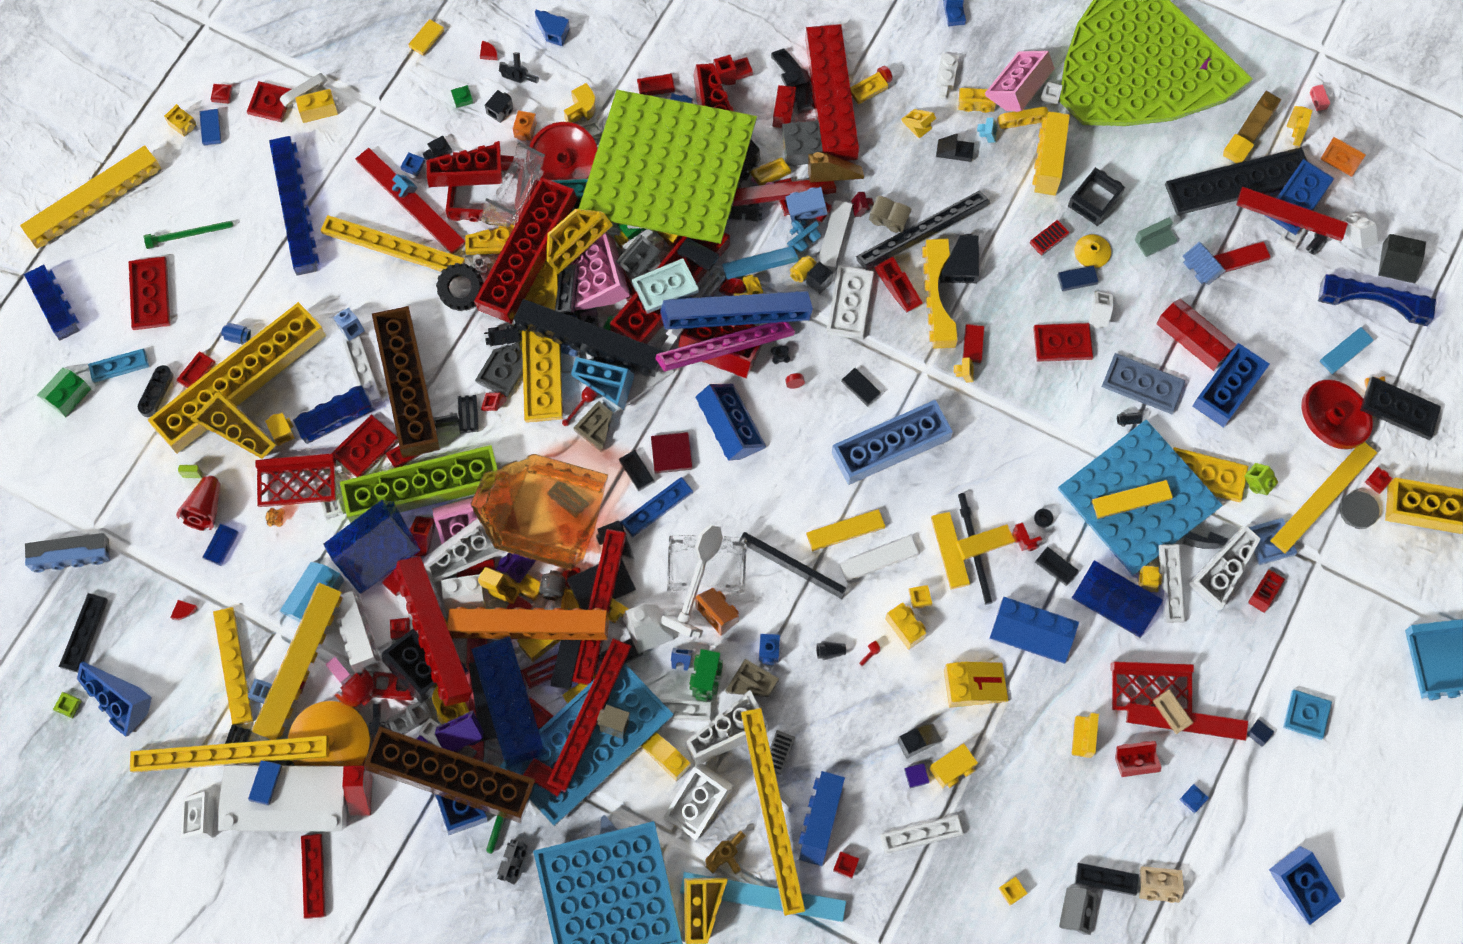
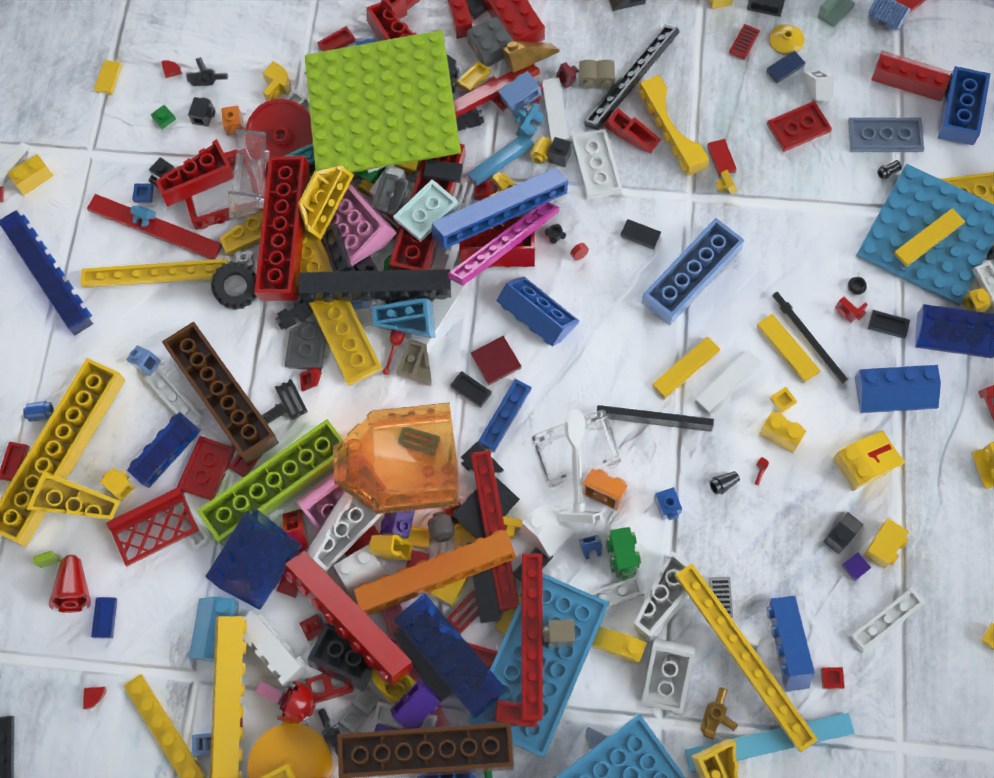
camera: 15 degrees left, 0 degrees up
clear orange plate [265,508,285,527] -> none
blue slope [535,9,570,46] -> none
dark tan wing [725,659,779,697] -> none
black slope [940,234,979,284] -> none
yellow tile [955,524,1015,560] -> none

